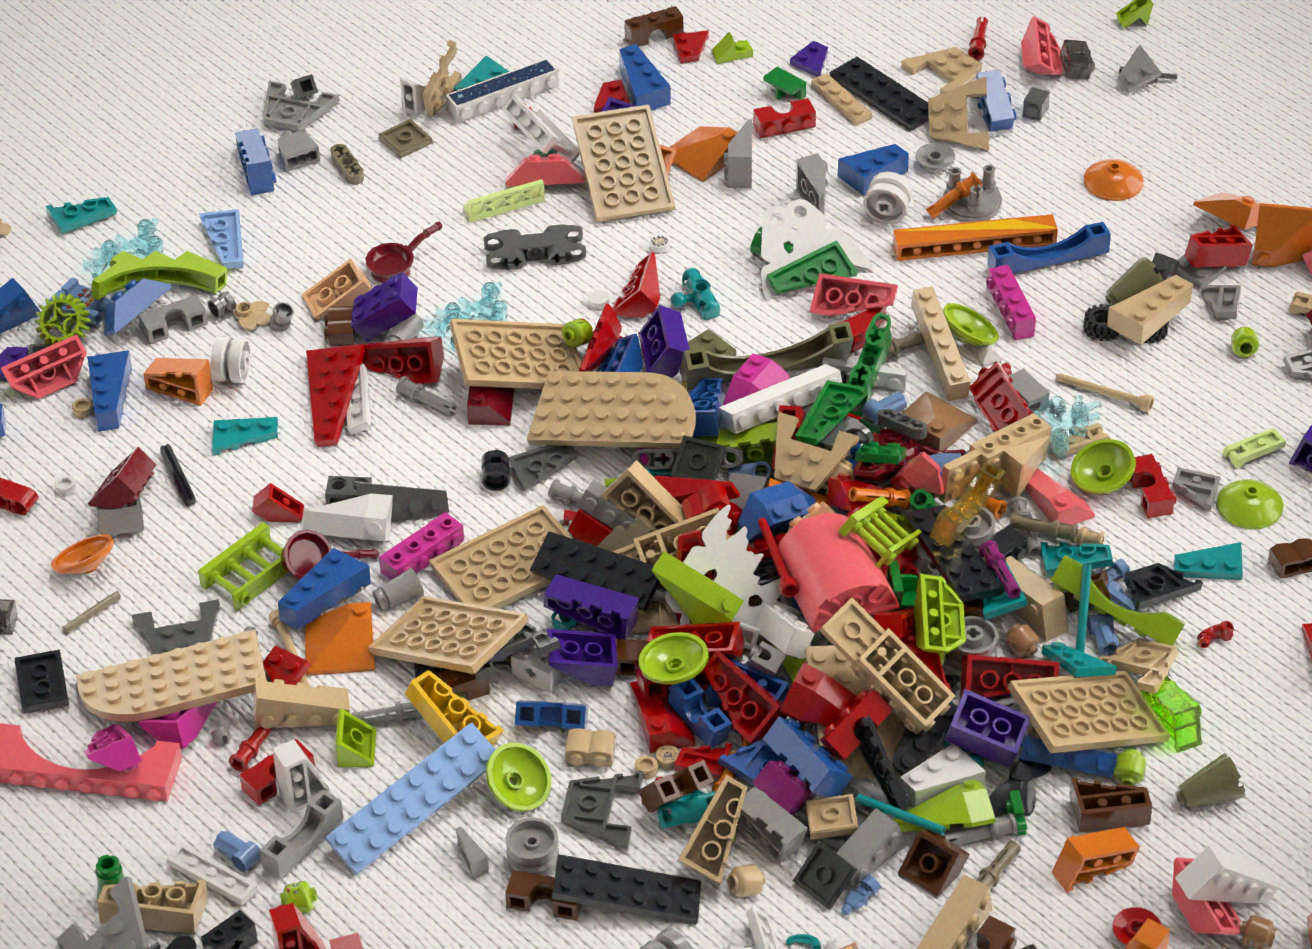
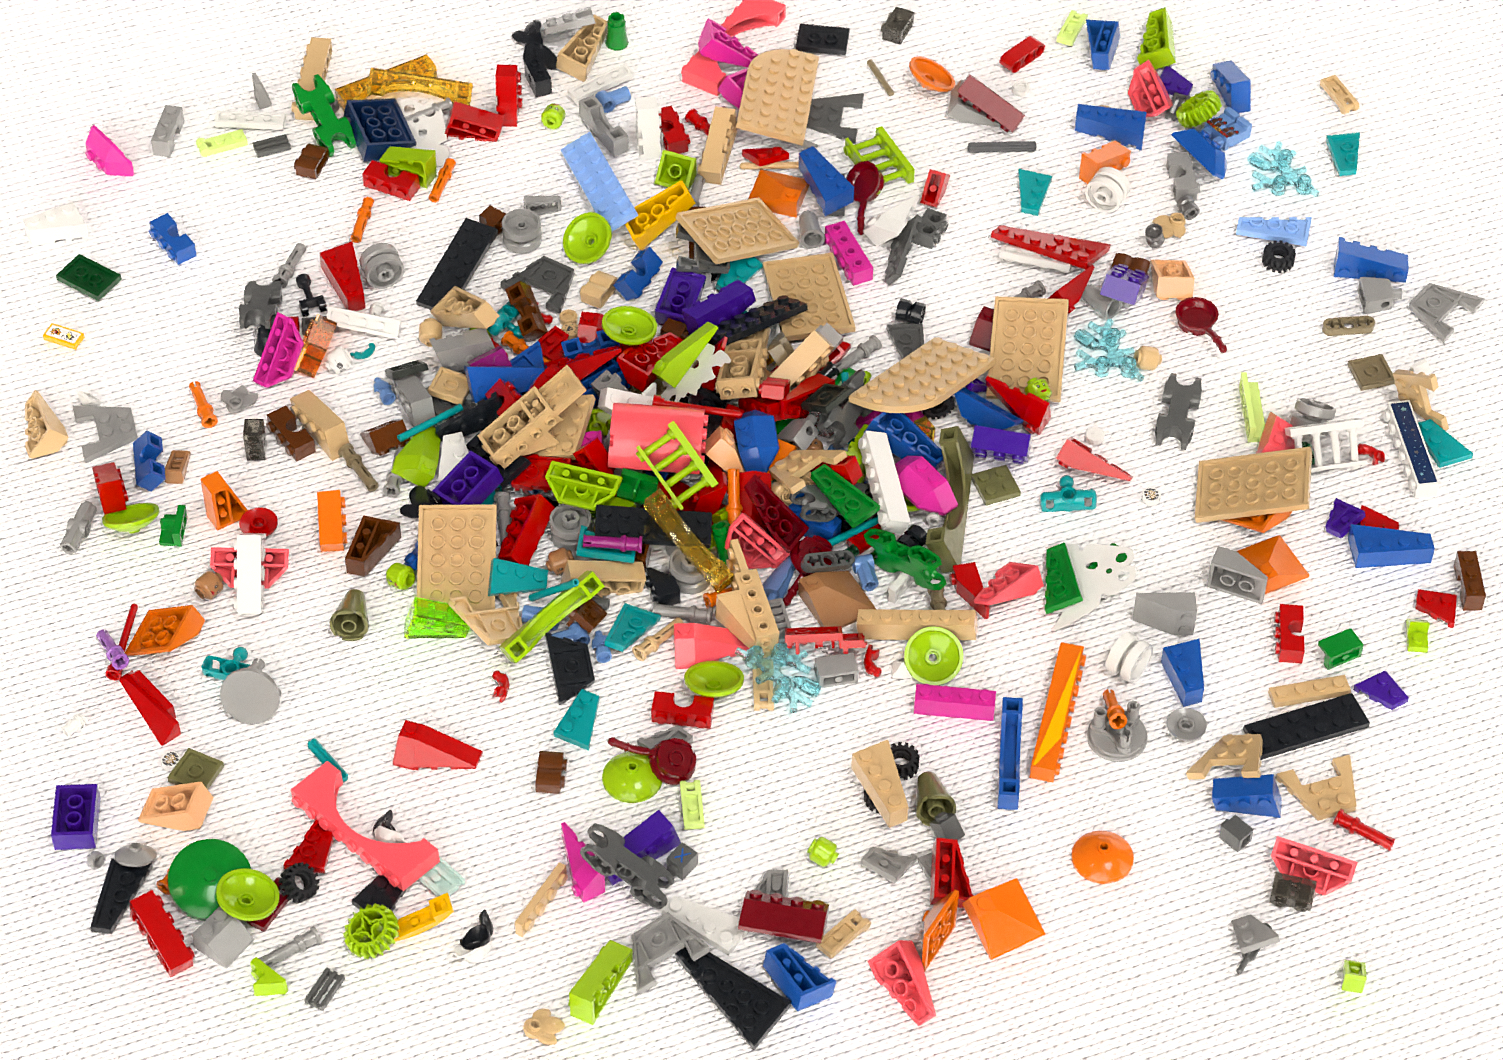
camera: 110 degrees right, 5 degrees up
lime arch [91,251,228,300] -> none
dark grey brick [290,74,318,100] -> none
green plate [855,441,906,465] -> none
green plate [1005,790,1028,836] -> none
dark tan pin [1009,514,1079,543] -> none
tan piece [1056,373,1154,413] -> none
none -> dark red piece [608,737,696,785]
none -> tan head [1133,346,1162,371]
none -> black tyre [1262,240,1296,273]
none -> light grey wheel [1290,398,1336,436]

